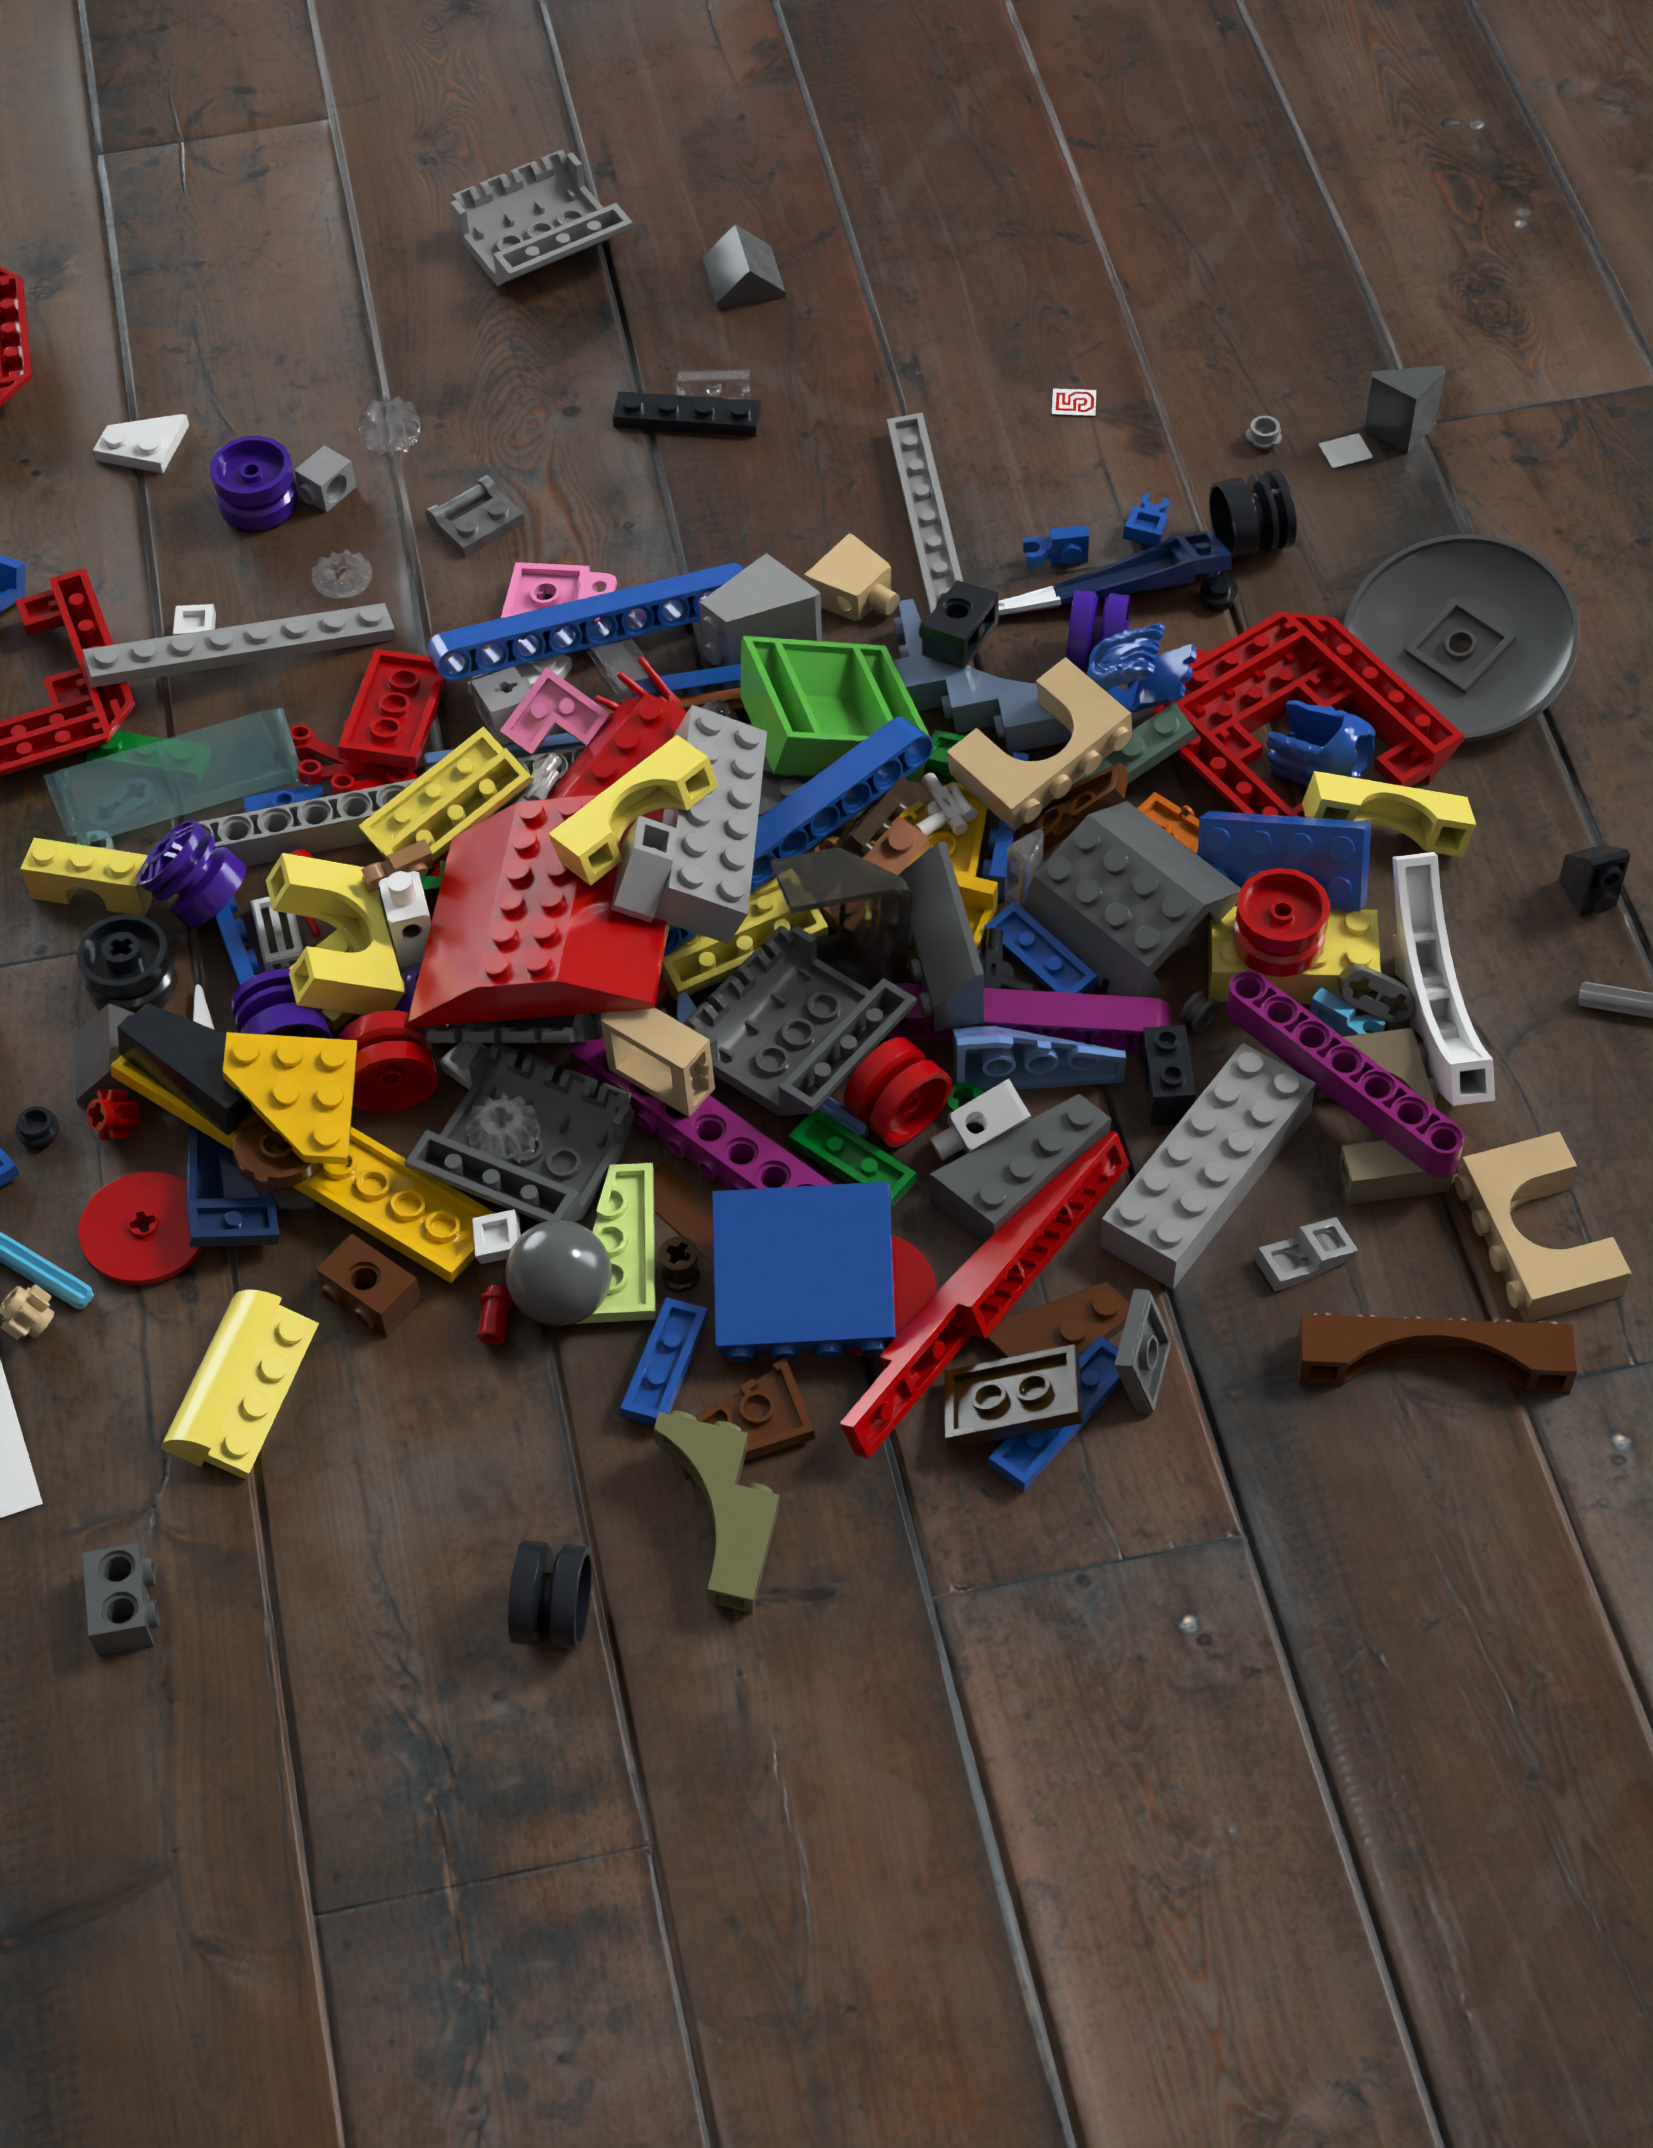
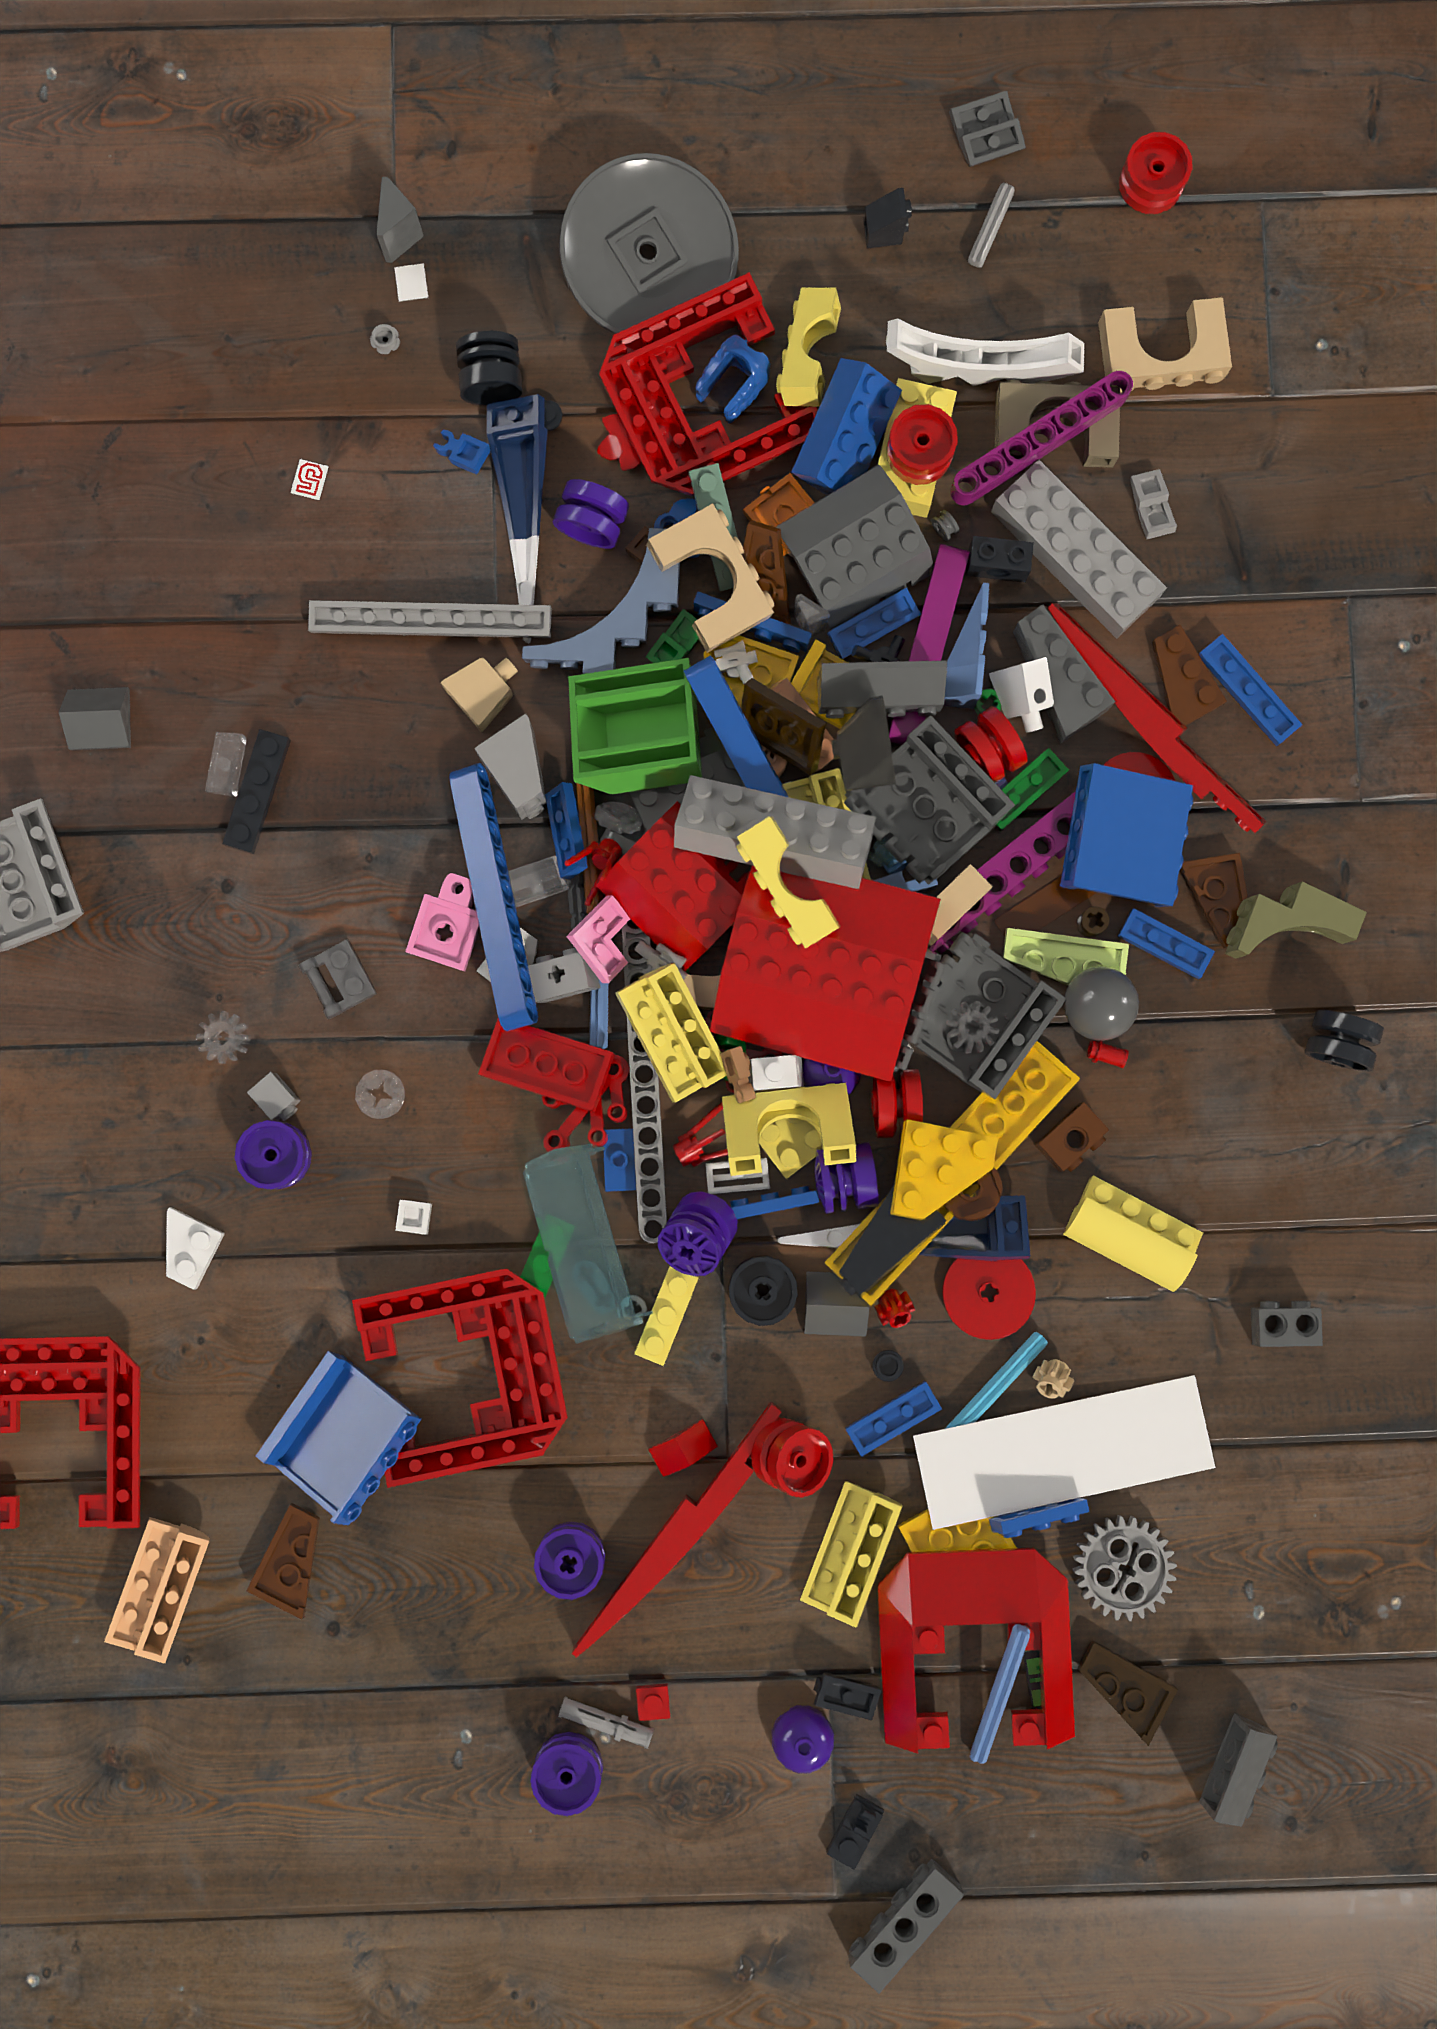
camera: 85 degrees left, 30 degrees up
light grey plate [82,603,395,688] -> none
white plate [473,1209,521,1264] -> none
light grey slope [611,815,678,923] -> none
black brick [919,580,999,669] -> none
dark brown plate [944,1344,1083,1450] -> none
blue plate [1023,525,1089,568] -> none
blue piece [1087,623,1197,713] -> none
dark grey plate [1114,1289,1172,1415] -> none
reddish brown arch [1297,1312,1577,1394] -> none
medium azure plate [1310,987,1385,1037] -> none
dark grey beam [1337,964,1415,1023] -> none

